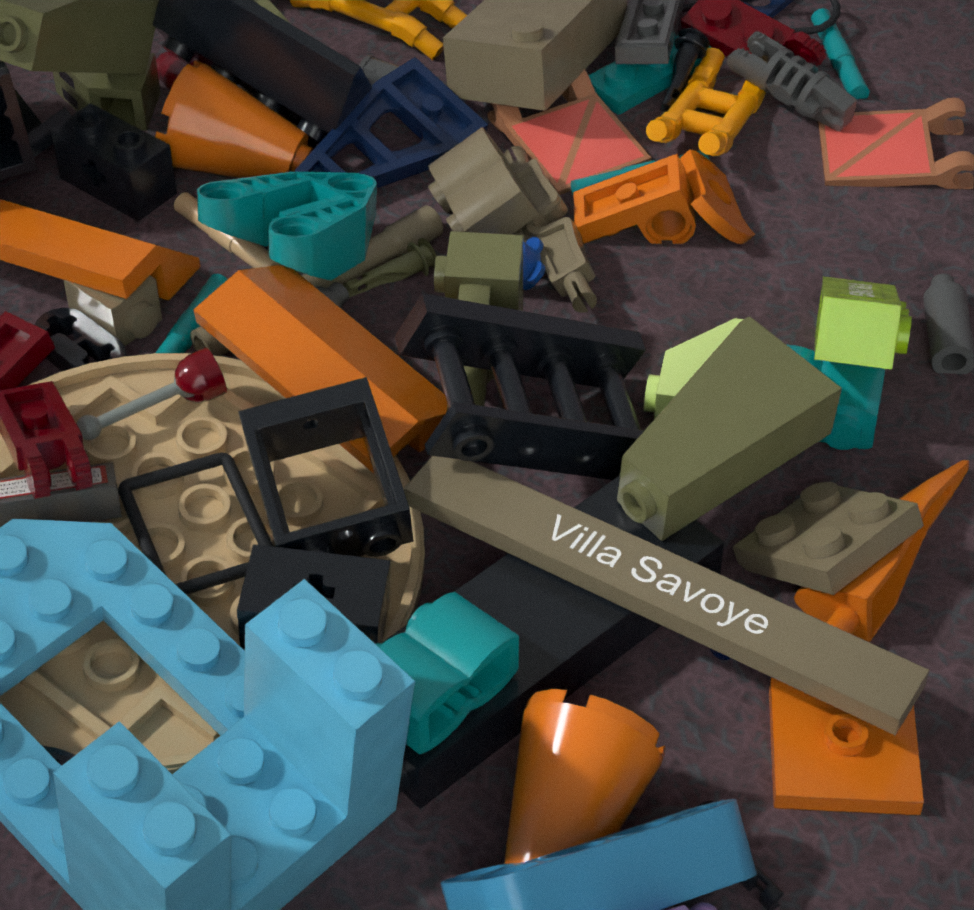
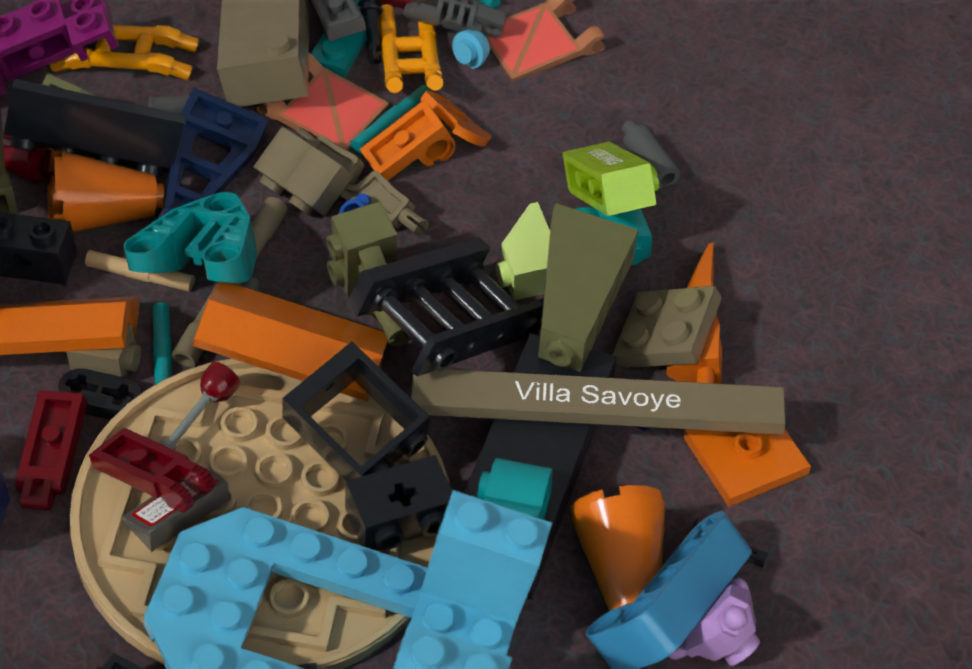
camera: 30 degrees left, 5 degrees up
black piece [118,452,274,595] -> none
olive piece [343,238,437,297] -> none
none -> medium azure plate [453,30,490,69]

